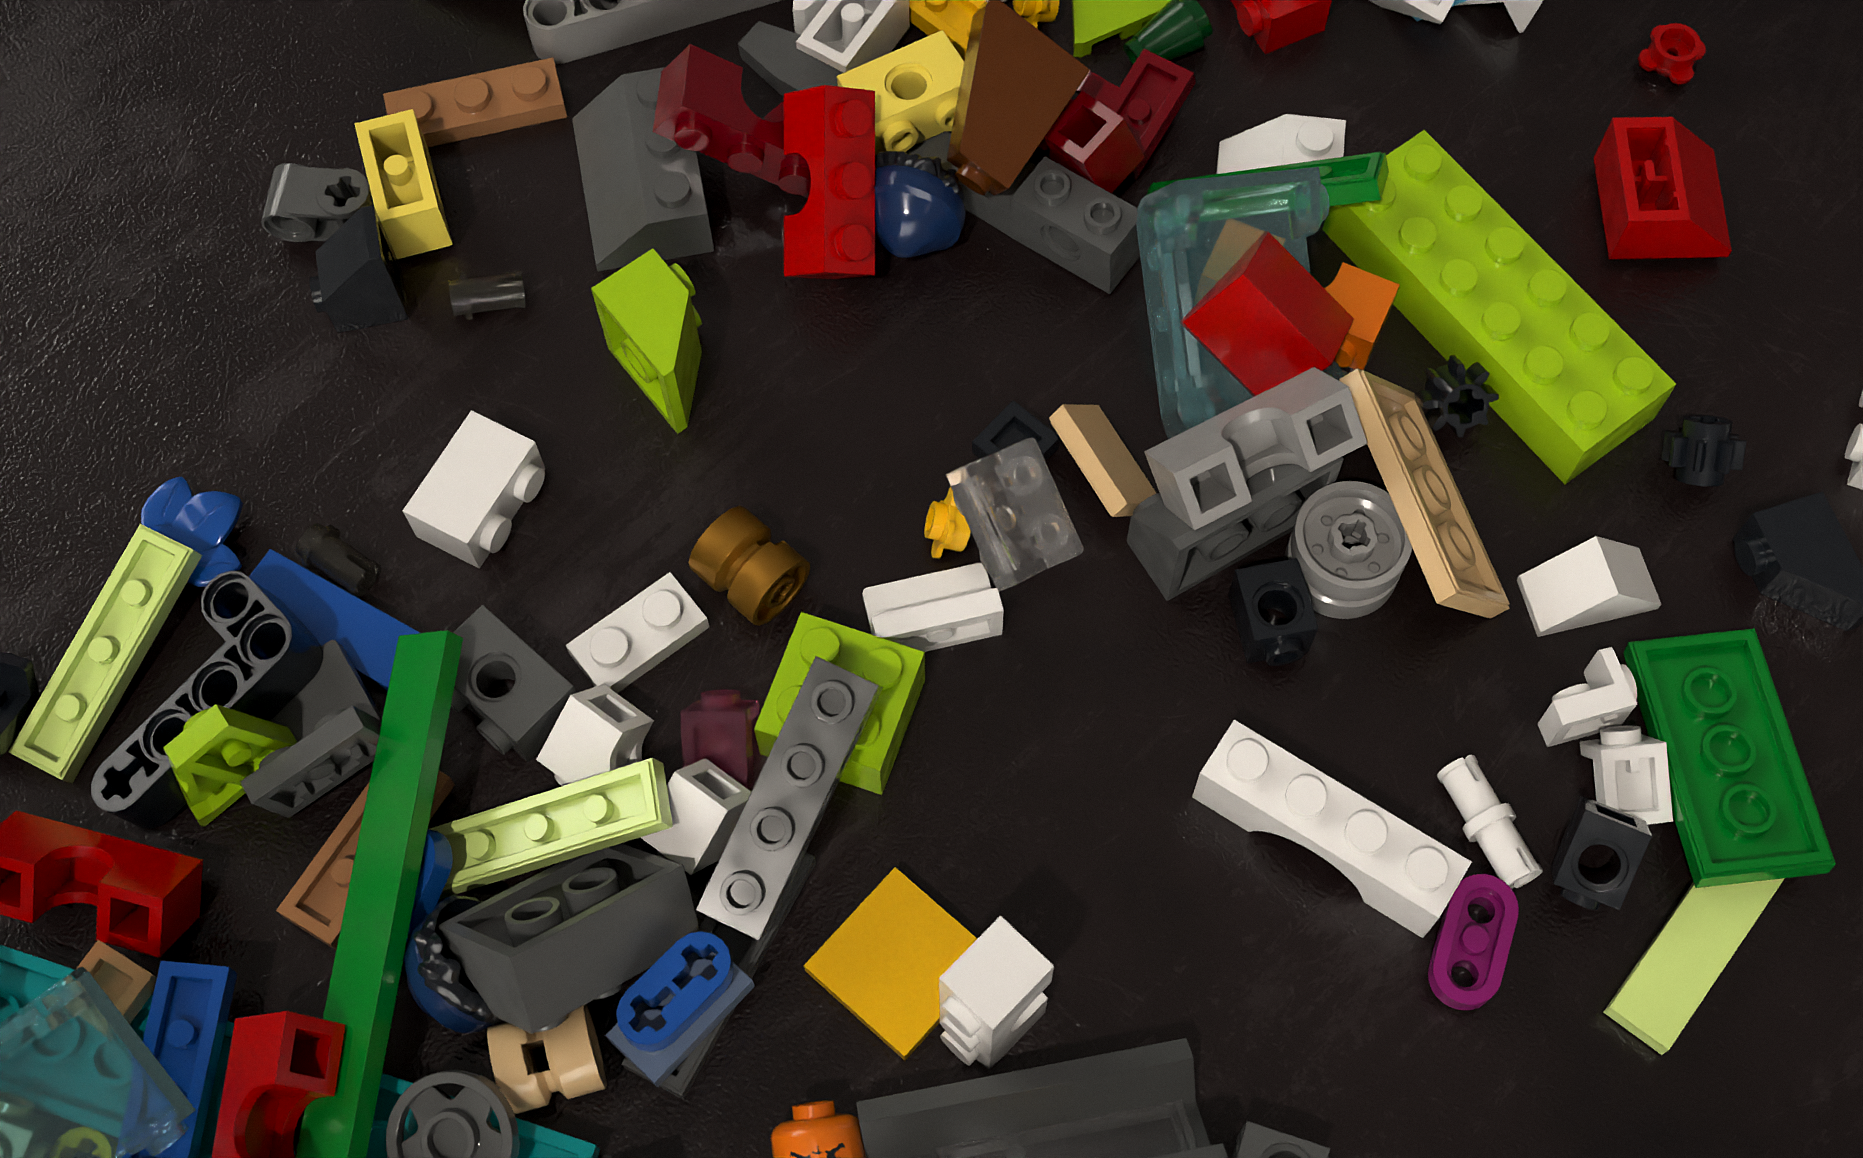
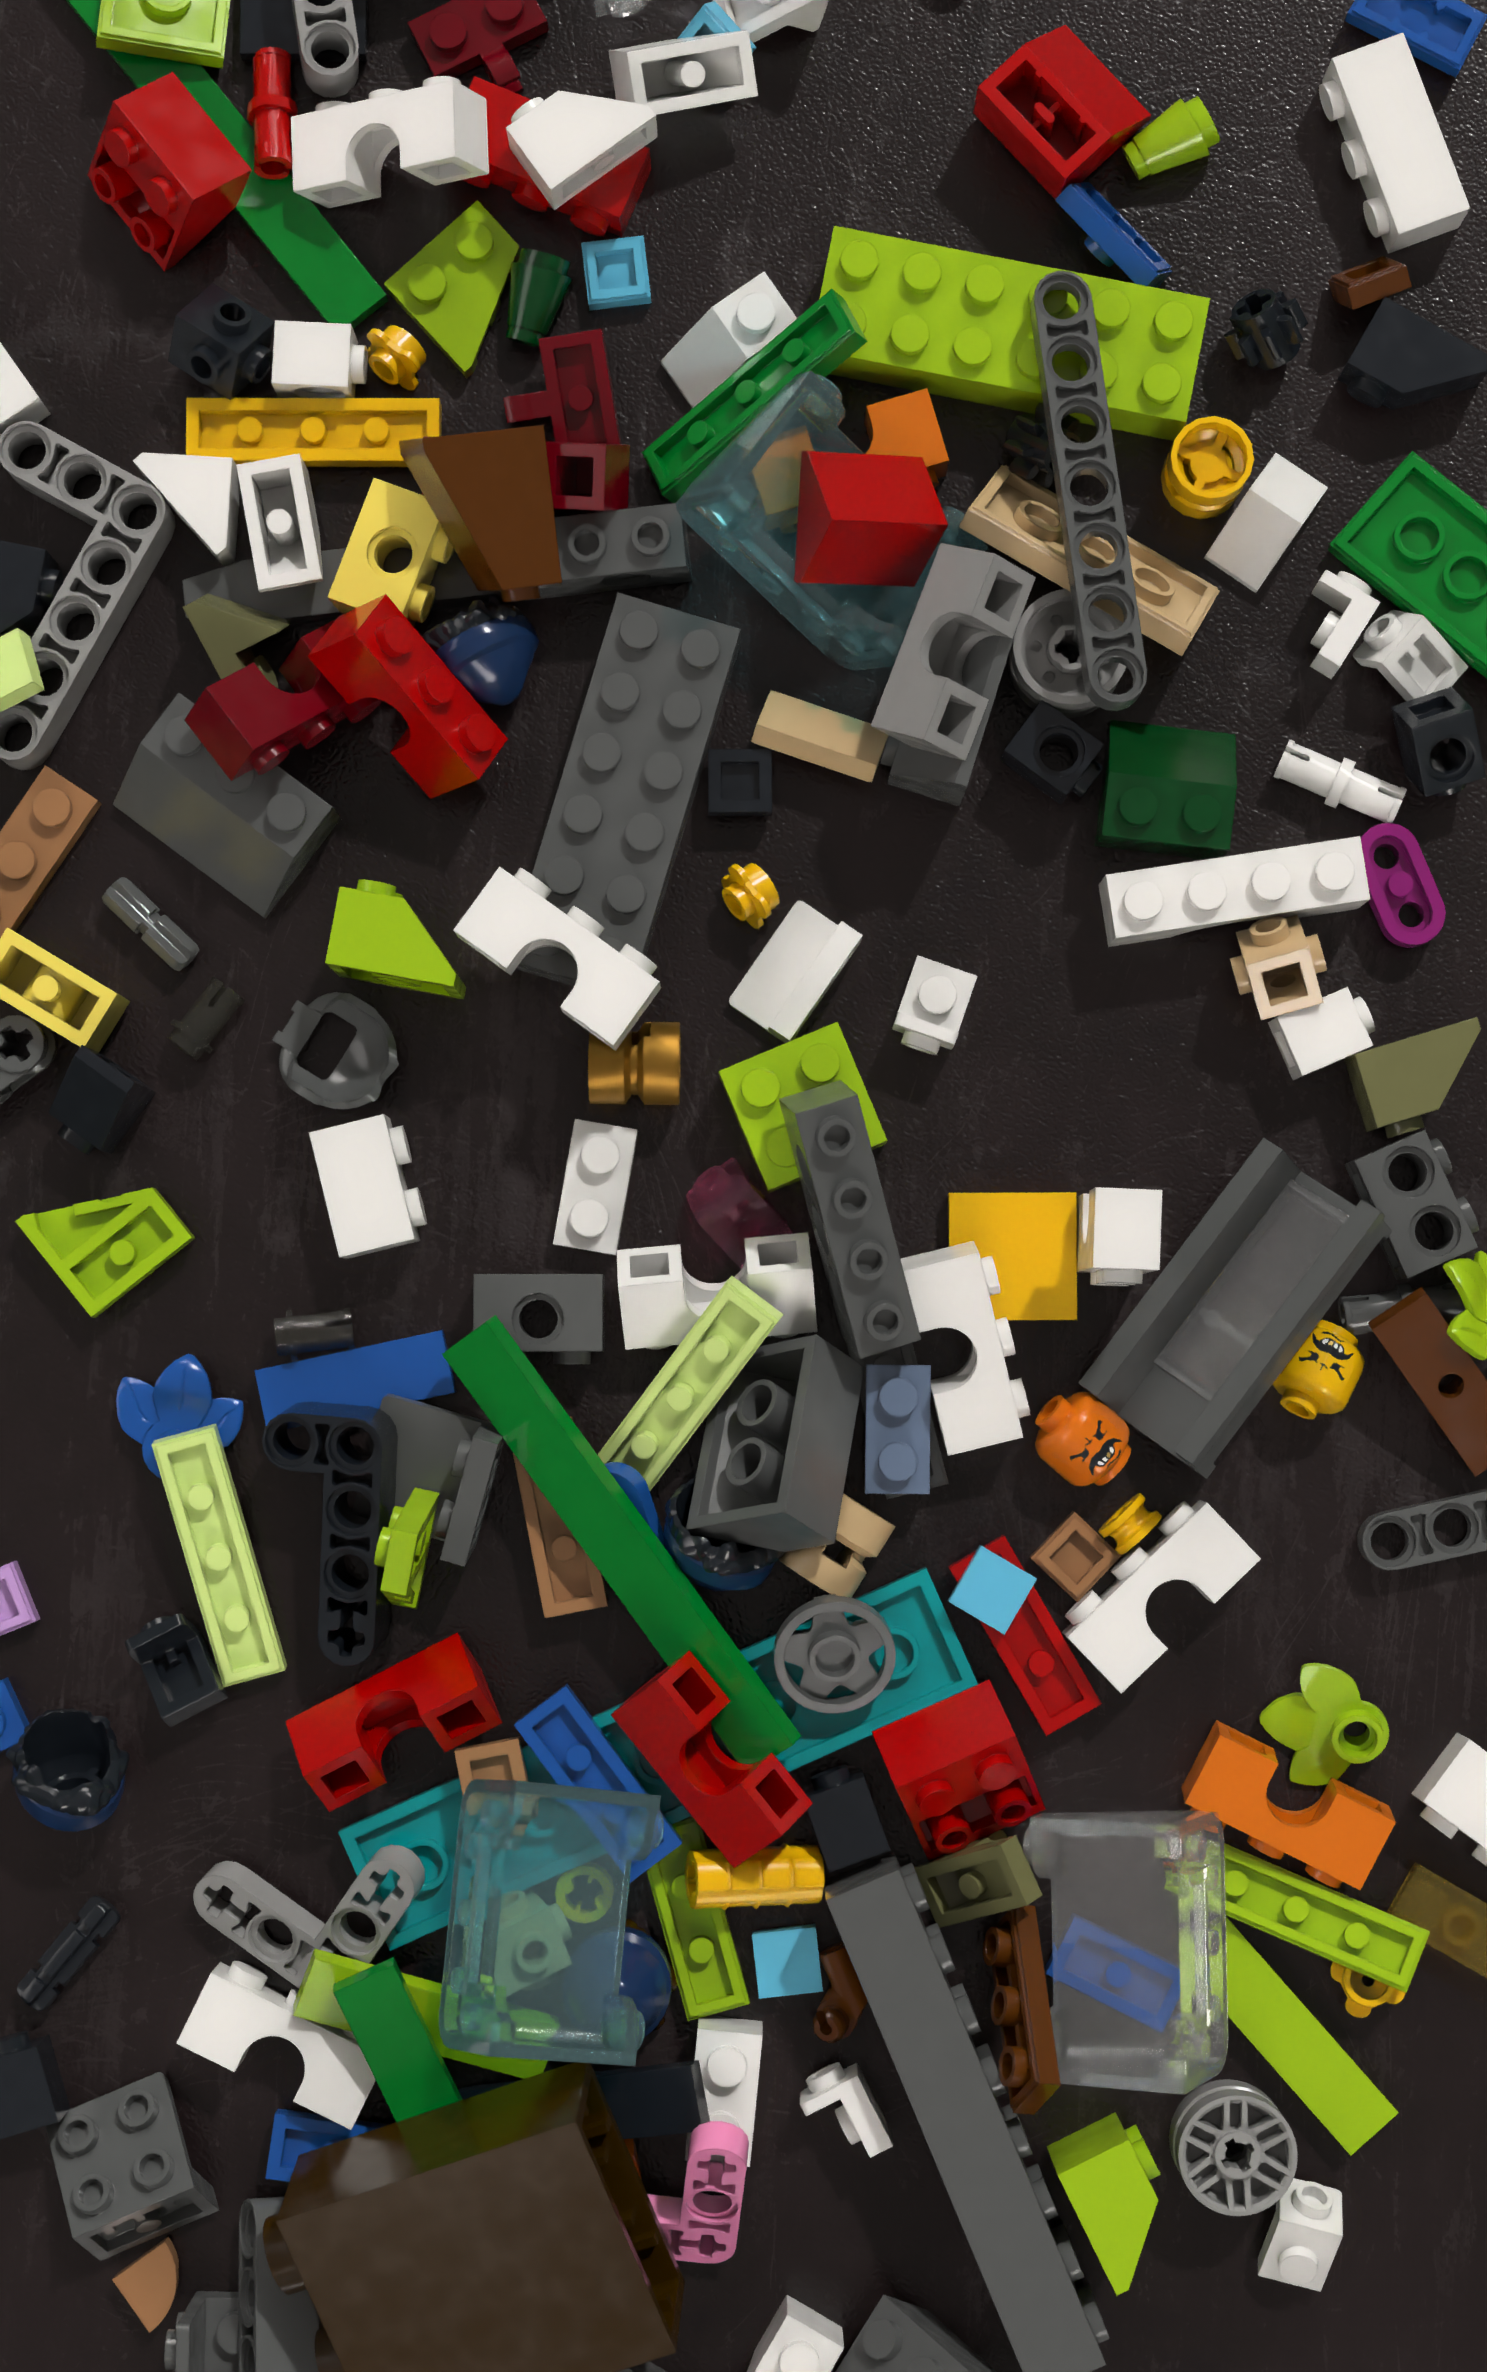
camera: 40 degrees left, 20 degrees up
blue beam [616,931,734,1052] -> none
clear bracket [946,437,1084,592] -> none
none -> lime wing [15,1188,195,1318]
none -> dark grey piece [102,877,199,971]
none -> olive slope [183,593,292,688]
none -> dark grey helmet [272,992,399,1109]
none -> white arch [454,867,661,1051]
none -> dark grey brick [516,593,741,986]
none -> medium azure tile [581,235,652,311]
none -> white bracket [892,955,977,1055]
none -> white arch [901,1241,1030,1456]
none -> dark grey beam [1030,271,1147,711]
none -> blue plate [1055,182,1172,288]
none -> dark green slope [1095,720,1237,859]
none -> lime cone [1122,96,1221,180]
none -> yellow wheel [1161,416,1254,519]
none -> tan brick [1230,914,1327,1020]
none -> white brick [1268,987,1375,1080]
none -> reddish brown tile [1328,256,1412,310]
none -> olive slope [1344,1017,1481,1138]

